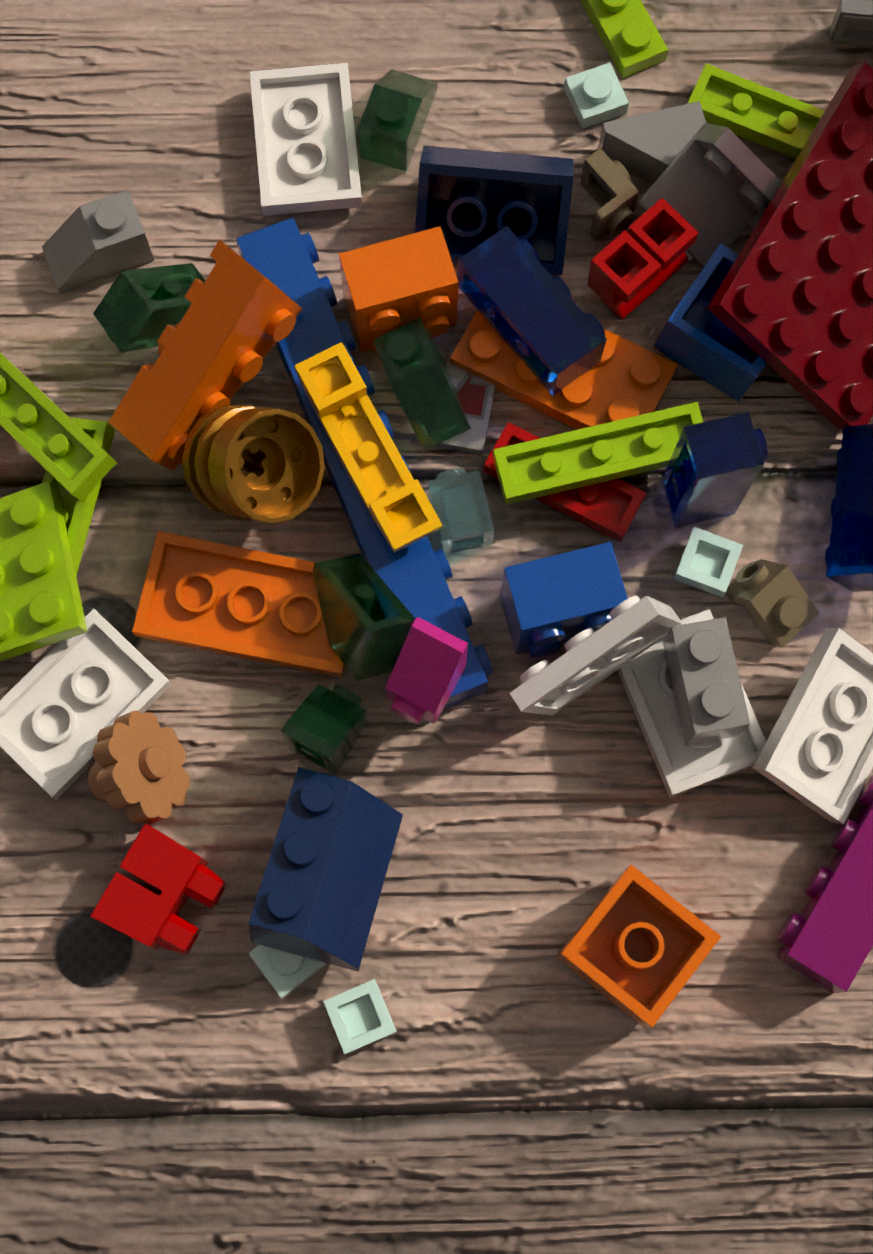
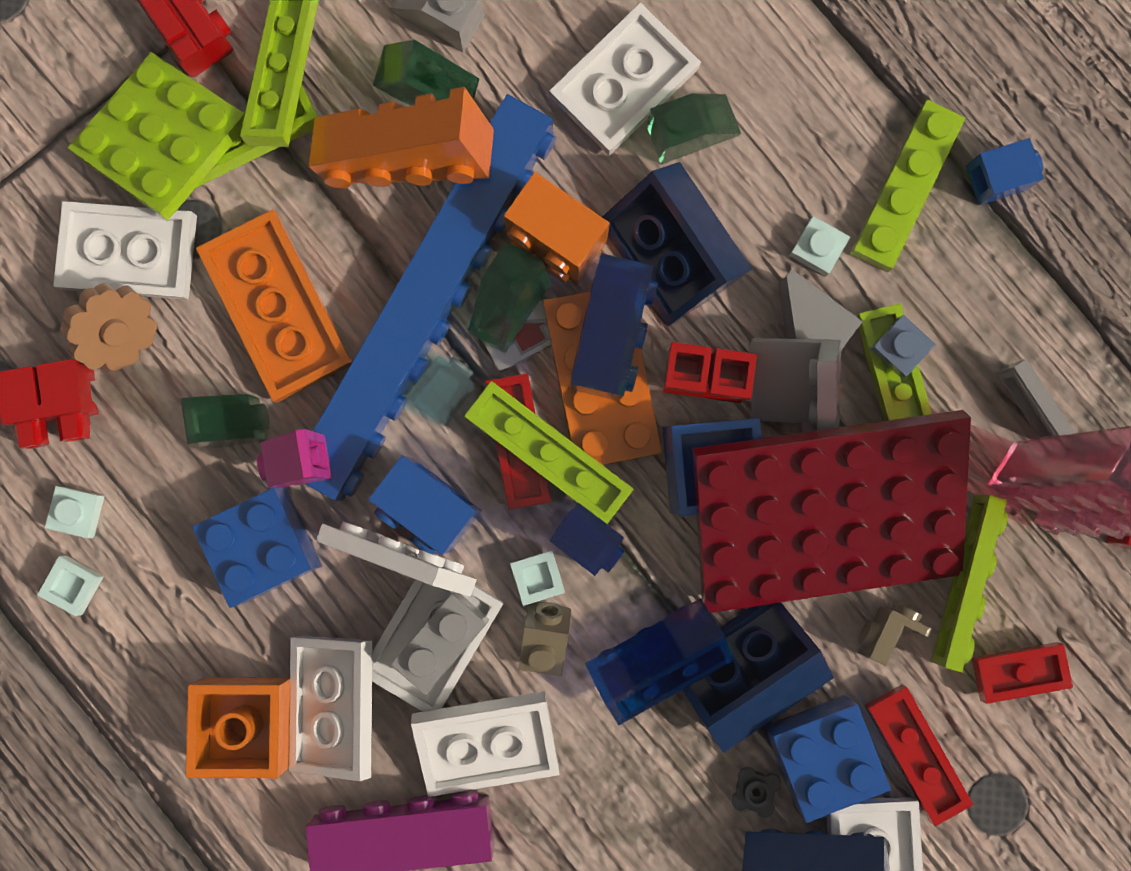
camera: 50 degrees right, 10 degrees up
pearl gold wheel [182,404,325,524] -> none
dark blue slope [248,767,403,972] -> none
yellow slope [294,342,443,553] -> none
clear green slope [312,553,415,681] -> none
dark tan bracket [580,148,639,242] -> none
none -> blue brick [192,488,322,608]
none -> white plate [289,636,372,781]
none -> sand blue plate [869,314,936,378]

